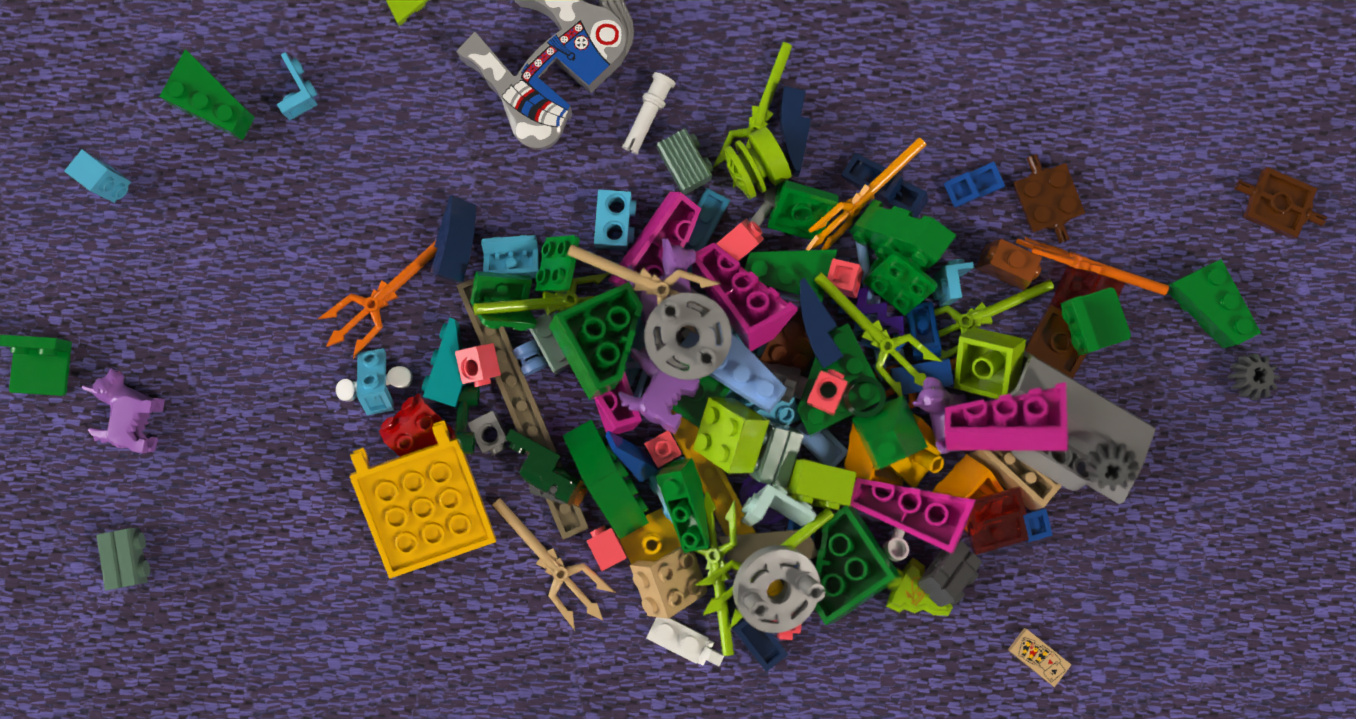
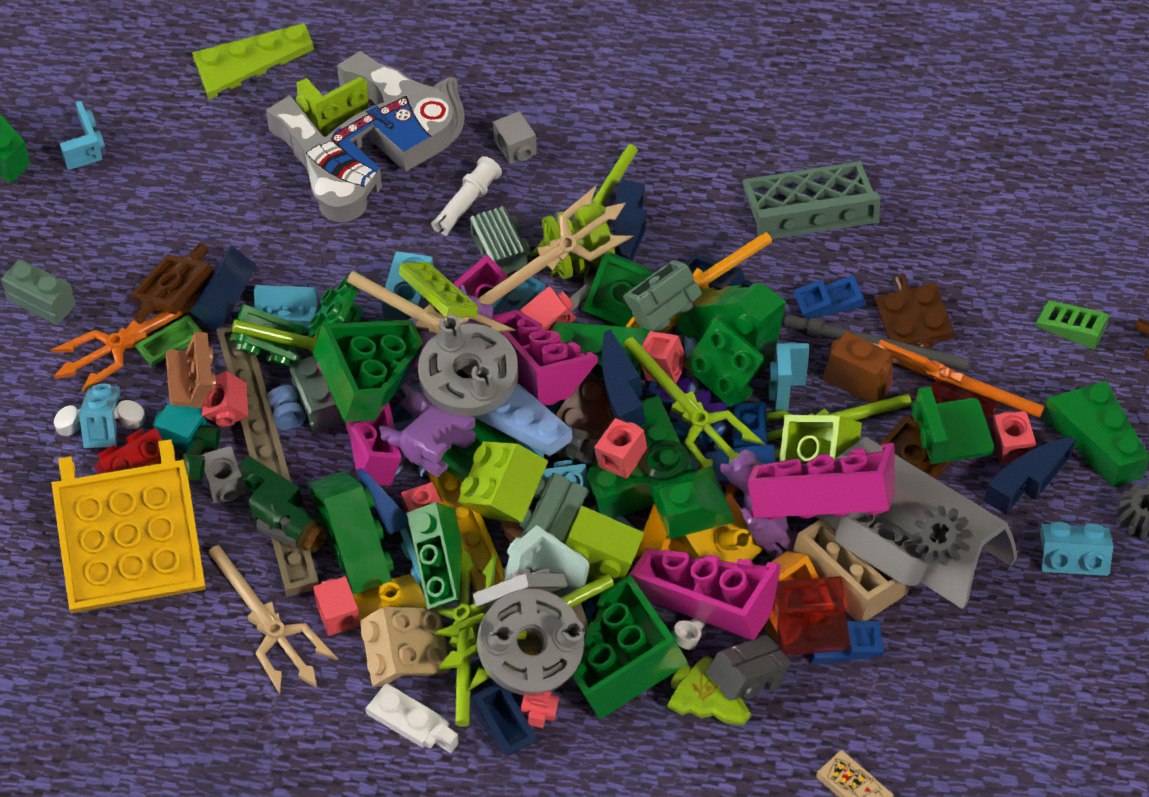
camera: 10 degrees right, 30 degrees down
none -> sand green brick [1,259,76,325]
none -> reddish brown plate [129,243,215,324]
none -> bright green tile [135,315,204,367]
none -> nougat bracket [166,332,216,408]
none -> lime bracket [296,77,369,137]
none -> lime tile [399,262,478,318]
none -> light grey wing [473,569,568,607]
none -> tan piece [478,185,634,305]
none -> light grey brick [493,111,537,164]
none -> sand green brick [623,260,702,331]
none -> sand green fence [743,161,880,239]
none -> dark grey bar [784,314,971,372]
none -> dark blue slope [984,436,1075,515]
none -> coral brick [991,411,1036,465]
none -> bright green slope [1036,301,1110,350]
none -> medium azure bracket [1040,522,1113,576]

